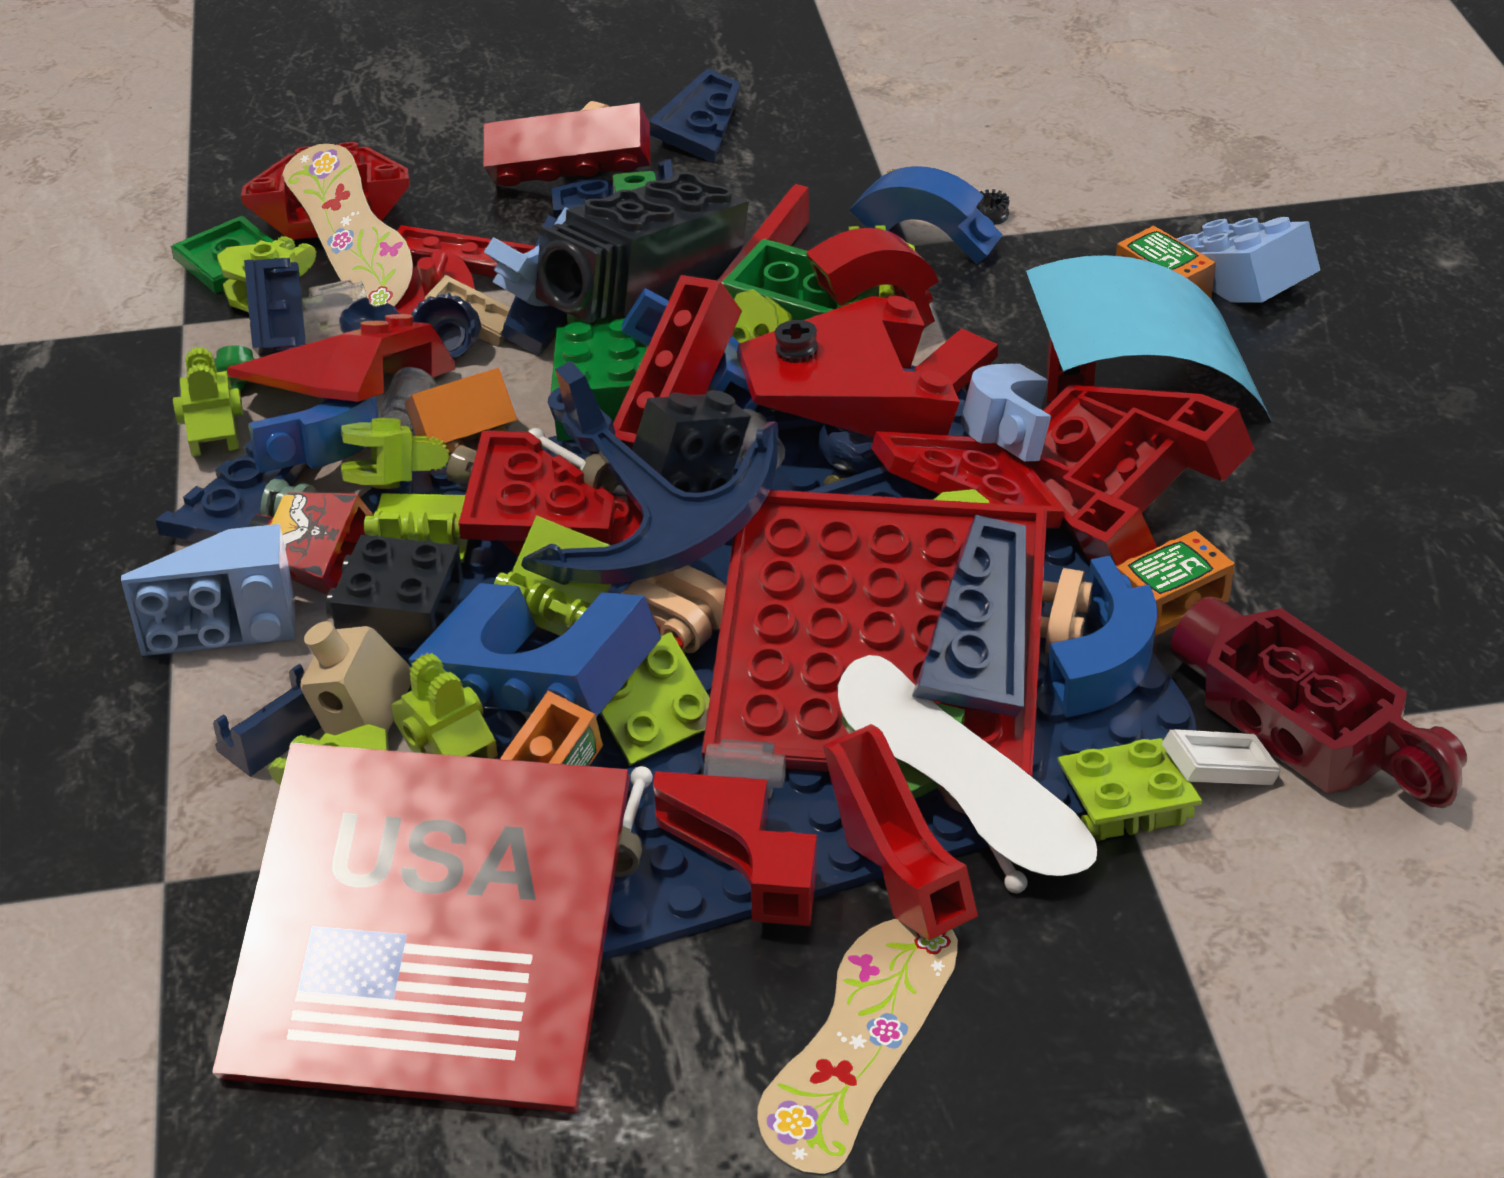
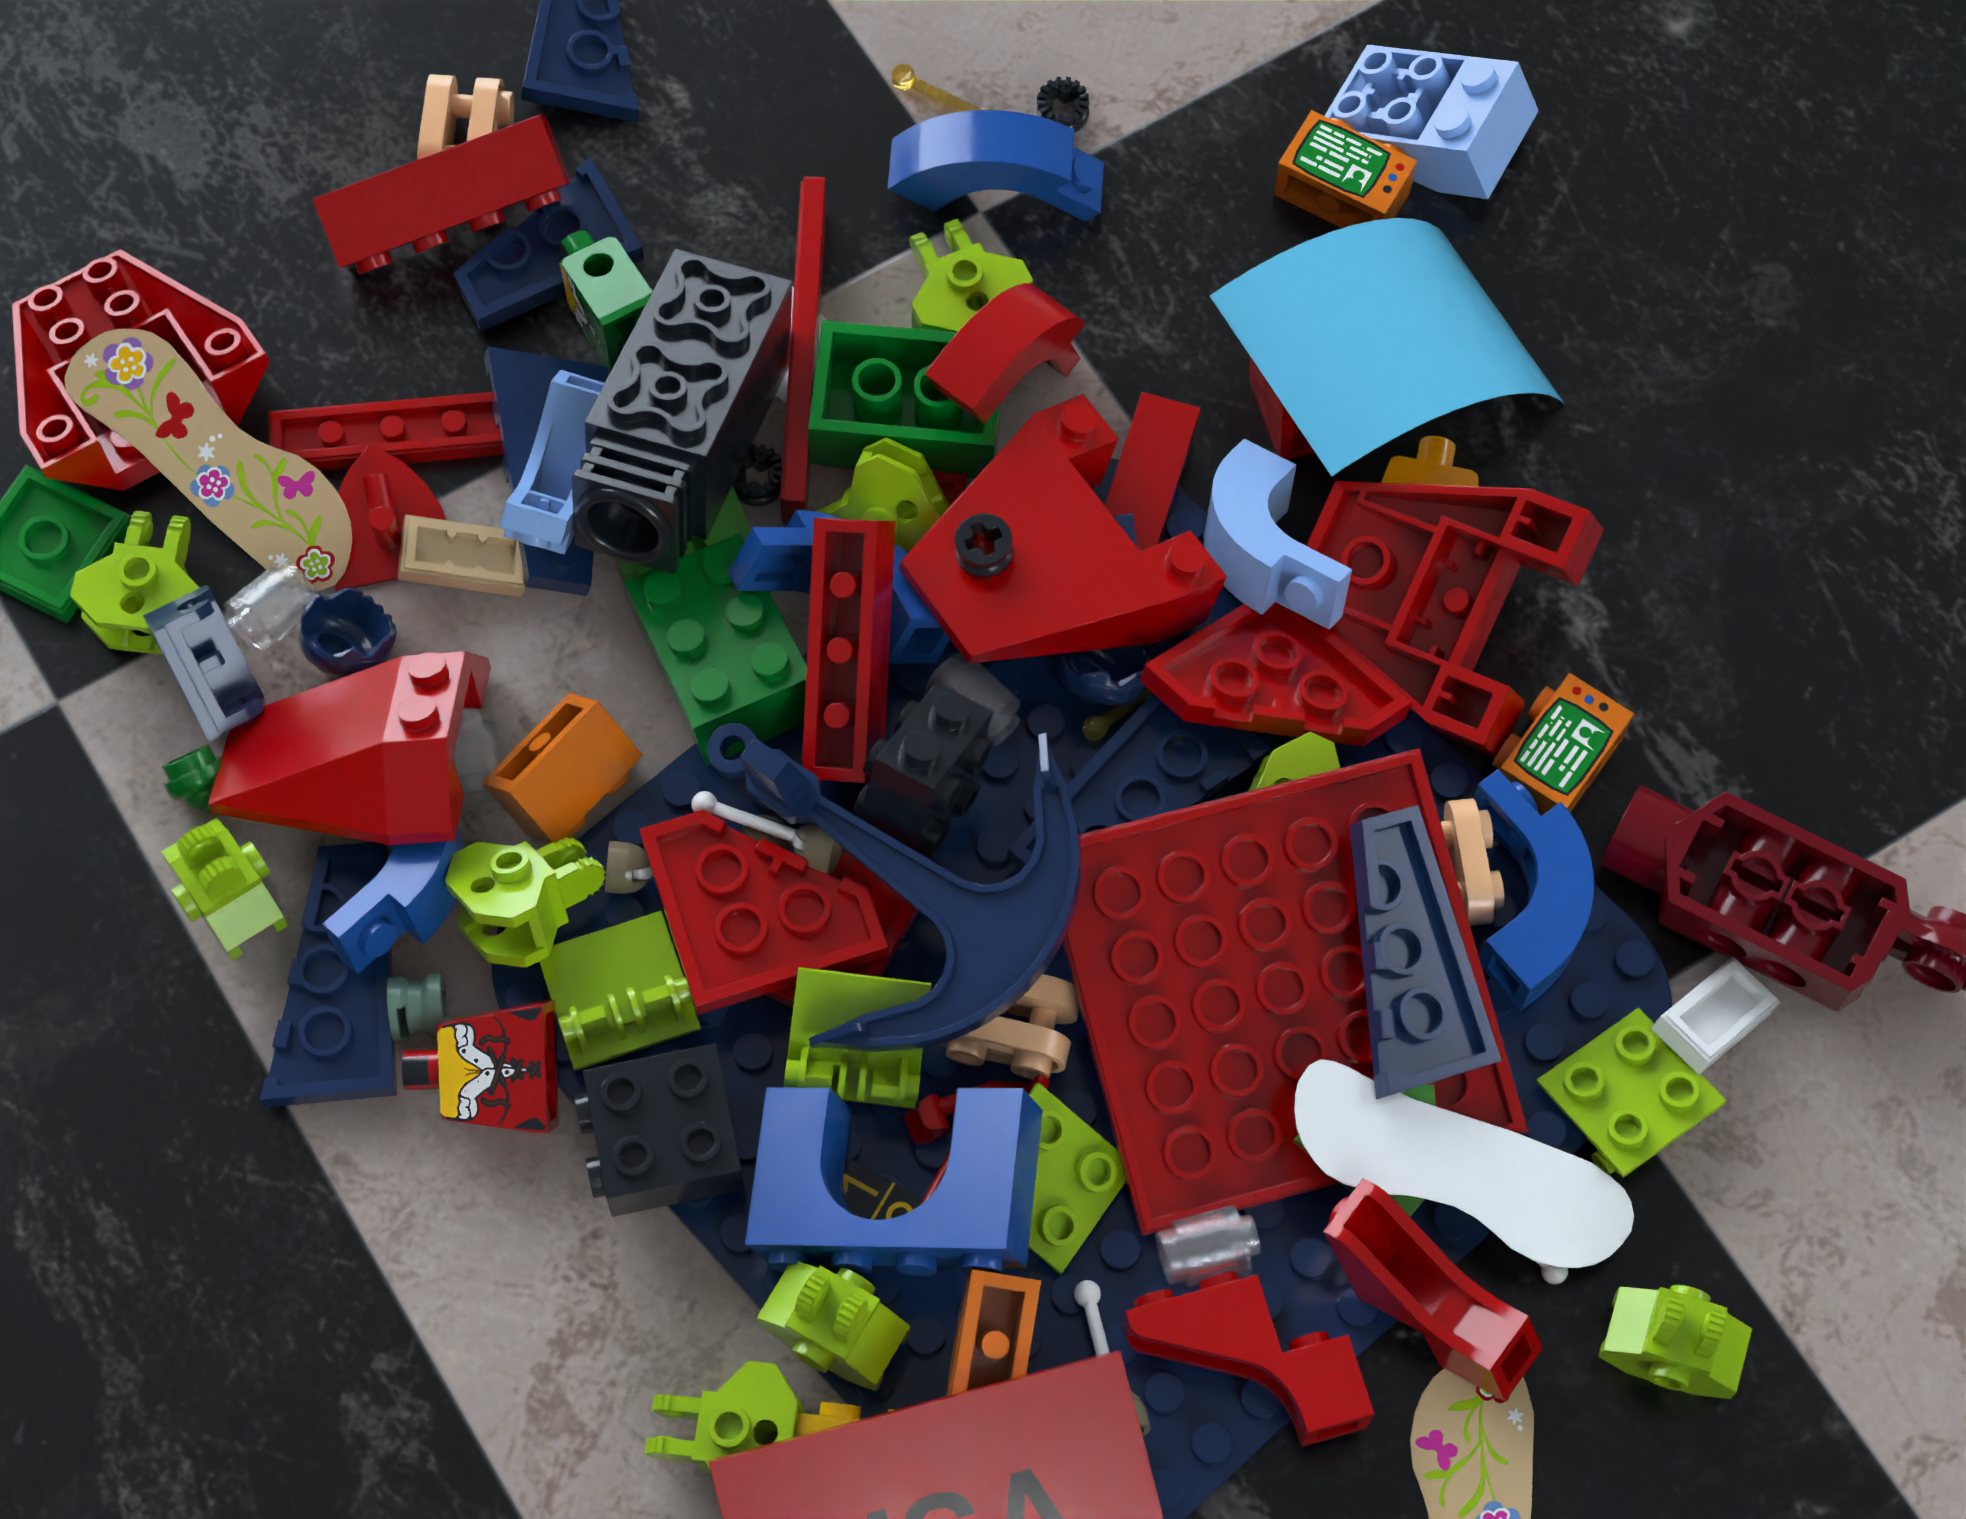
camera: 25 degrees left, 25 degrees up
light blue slope [121,524,296,656] -> none
dark blue hinge [213,664,322,777] -> none
tan torso [301,621,412,735] -> none
dark blue hair [411,293,481,360] -> none
none -> lime hinge [1598,1285,1752,1399]

